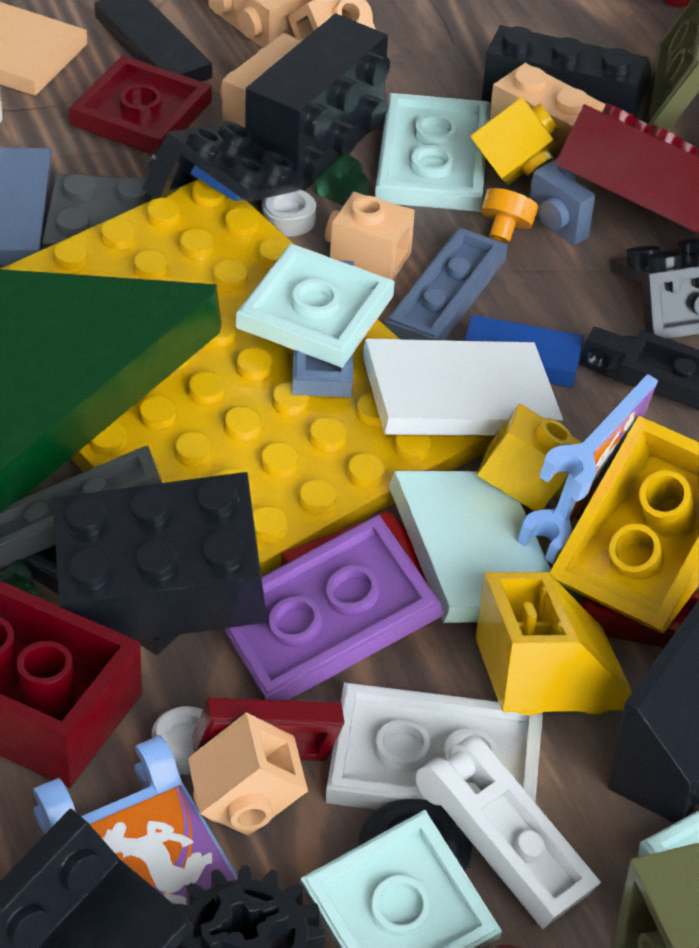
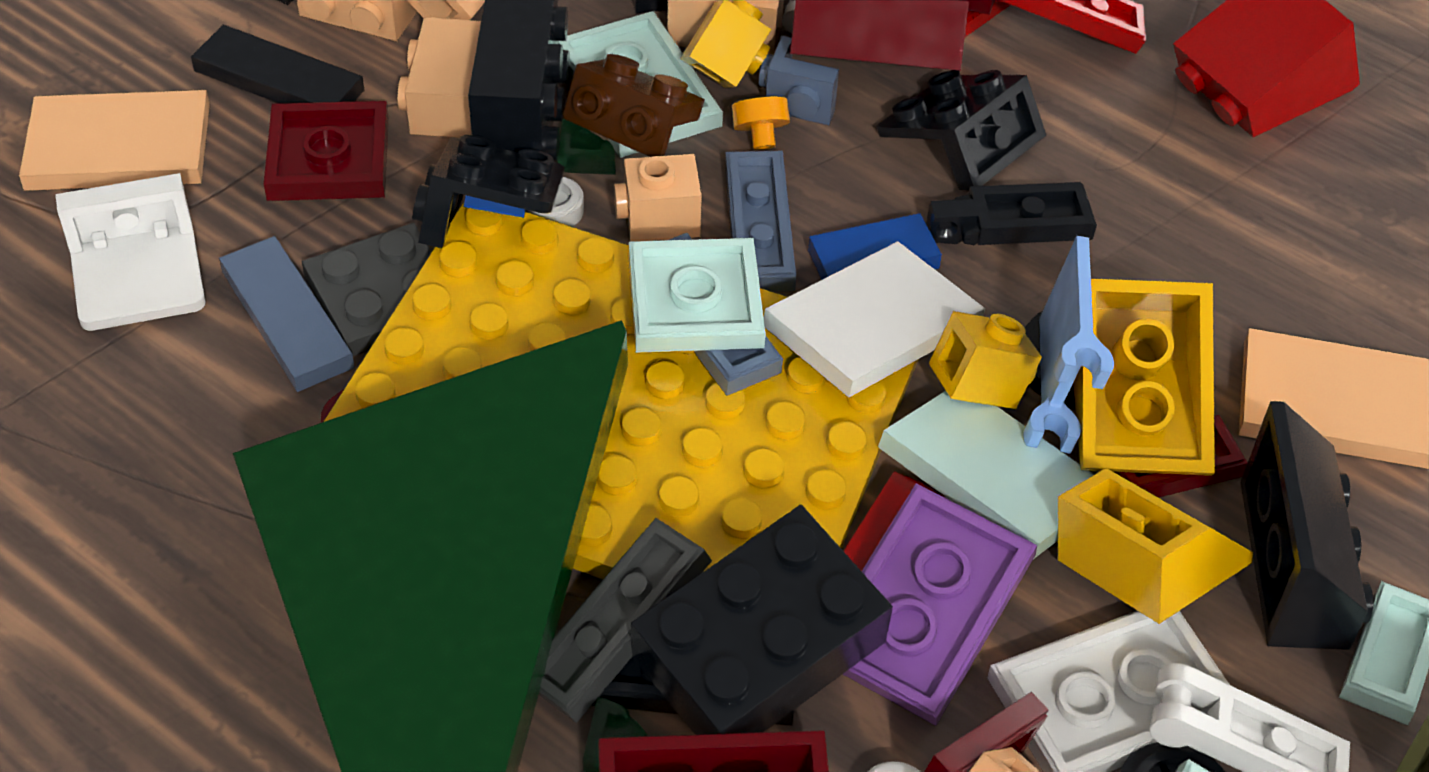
camera: 30 degrees left, 5 degrees up
none -> reddish brown bracket [563,54,705,157]

